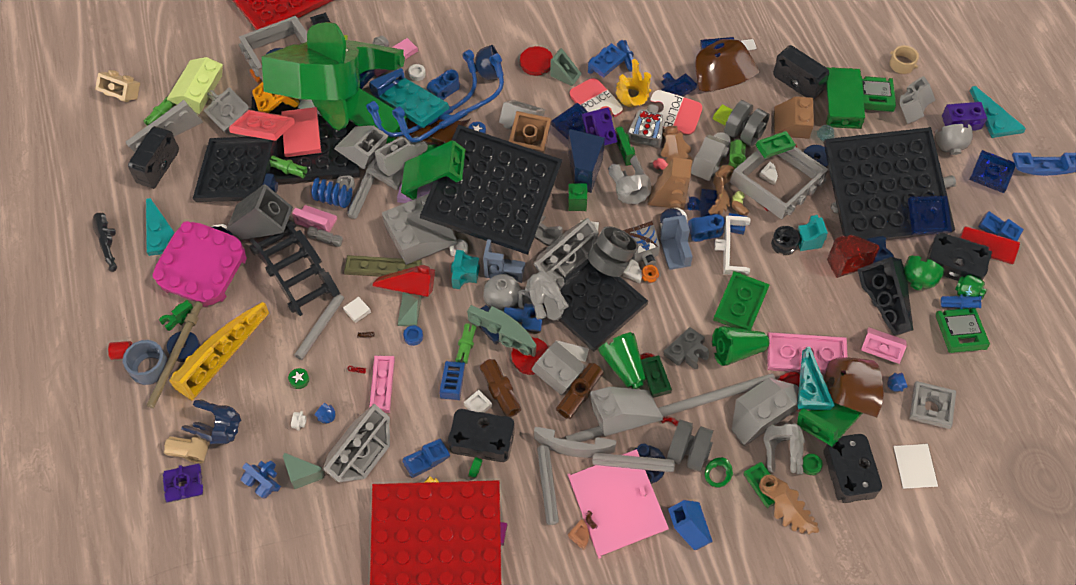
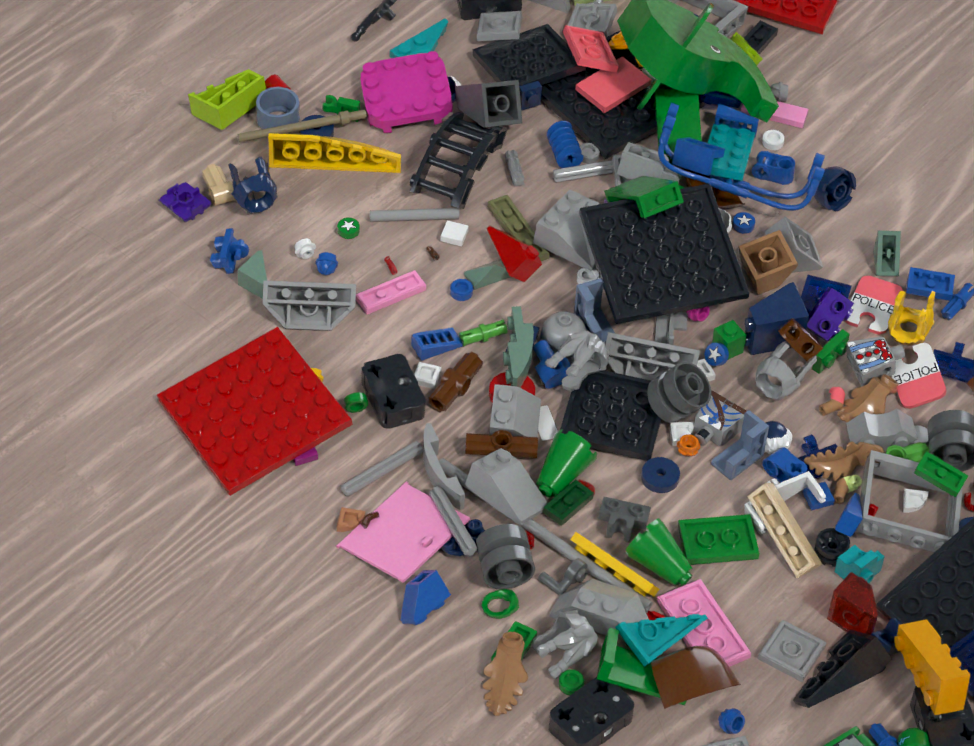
camera: 55 degrees right, 10 degrees down
bright green pin [270,156,307,178] -> none
bright pink panel [292,205,337,232] -> none
light grey slope [335,125,388,169] -> none
blue slope [402,438,450,478] -> none
teal brick [451,250,480,289] -> none
red tile [520,46,553,76] -> none
medium nougat wedge [648,158,692,210] -> none
bright pink panel [861,327,907,364] -> none
green cylinder [904,255,945,291] -> none
none -> lime wedge [188,69,266,130]
none -> light grey tile [477,11,523,41]
none -> dark grey plate [538,558,588,595]
none -> yellow plate [570,532,660,597]
none -> dark blue piece [641,457,680,493]
none -> blue panel [672,137,725,175]
none -> blue tile [704,343,729,366]
none -> tan slope [747,483,822,578]
none -> light grey tile [758,620,827,682]
none -> reddish brown leg [778,318,823,361]
none -> blue slope [835,493,863,537]
none -> light orange wedge [894,619,970,715]

